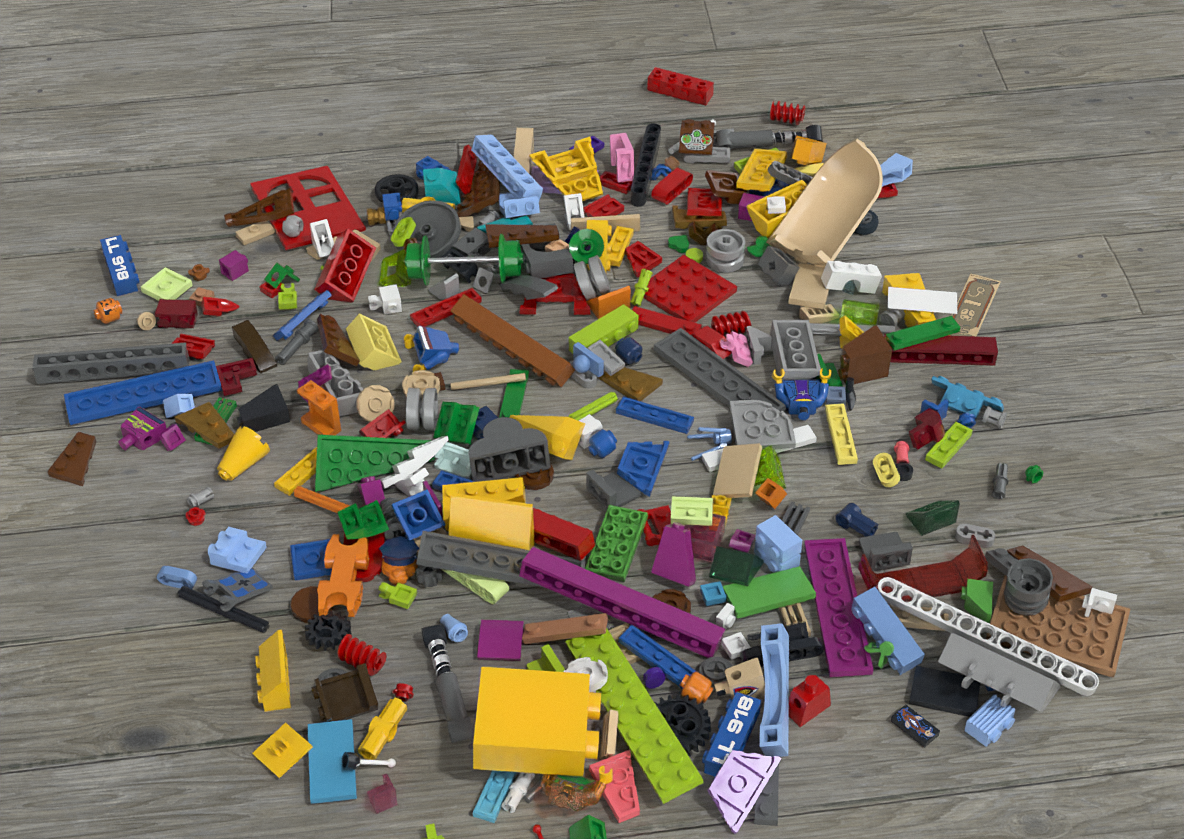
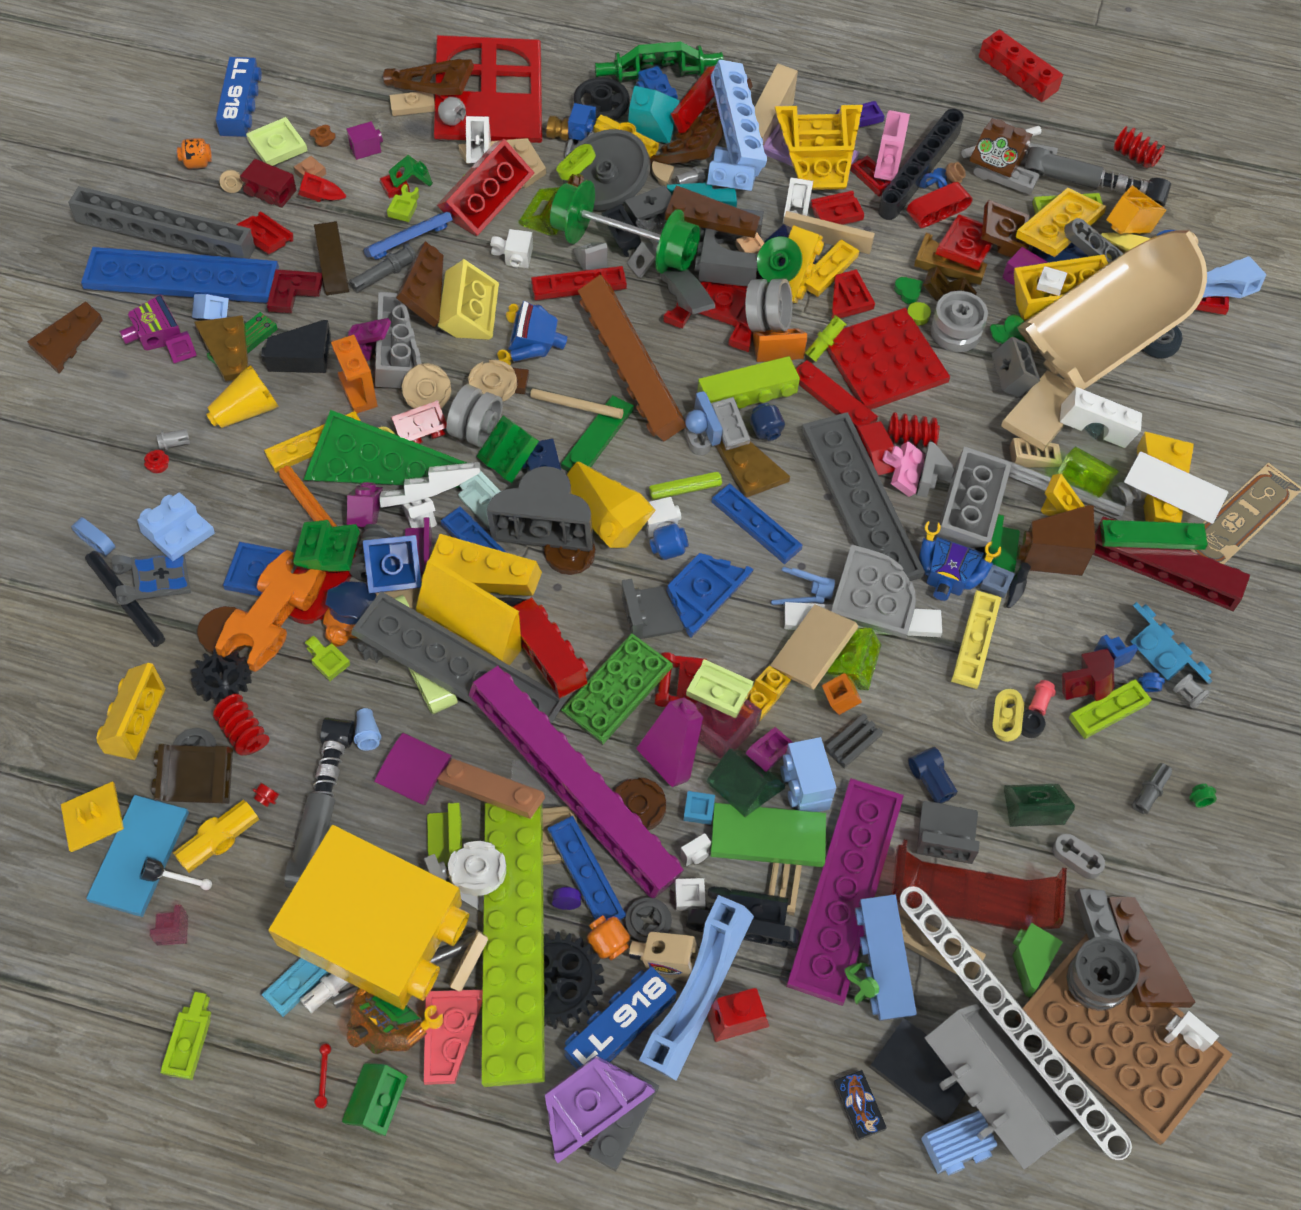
camera: 20 degrees right, 15 degrees up
none -> green plate [595,41,723,83]

